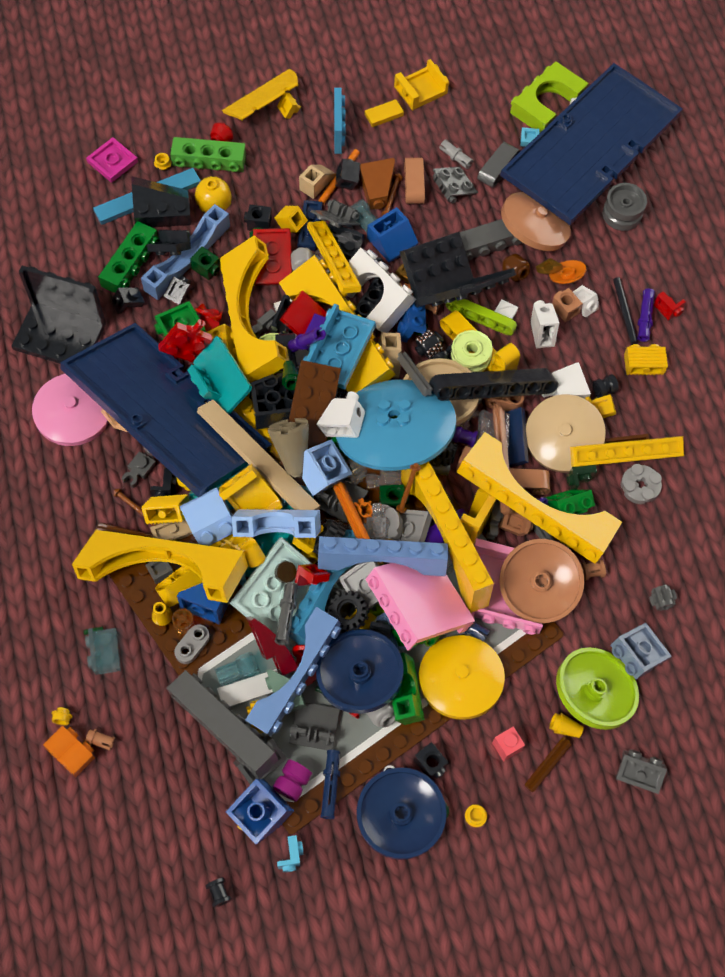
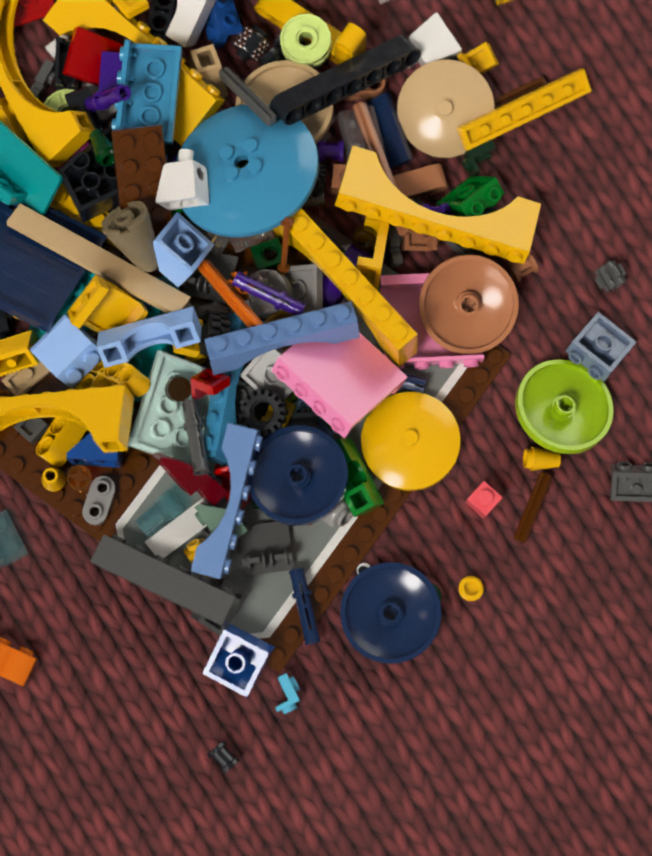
camera: 15 degrees left, 15 degrees up
nougat pin [85,729,115,751] -> none
magenta wheel [272,759,313,802] -> none
black brick [413,742,448,779] -> none
black wheel [592,374,619,398] -> none
light grey plate [620,464,662,504] -> none
none -> dark purple pin [232,271,306,316]
none -> dark brown tile [352,226,377,250]

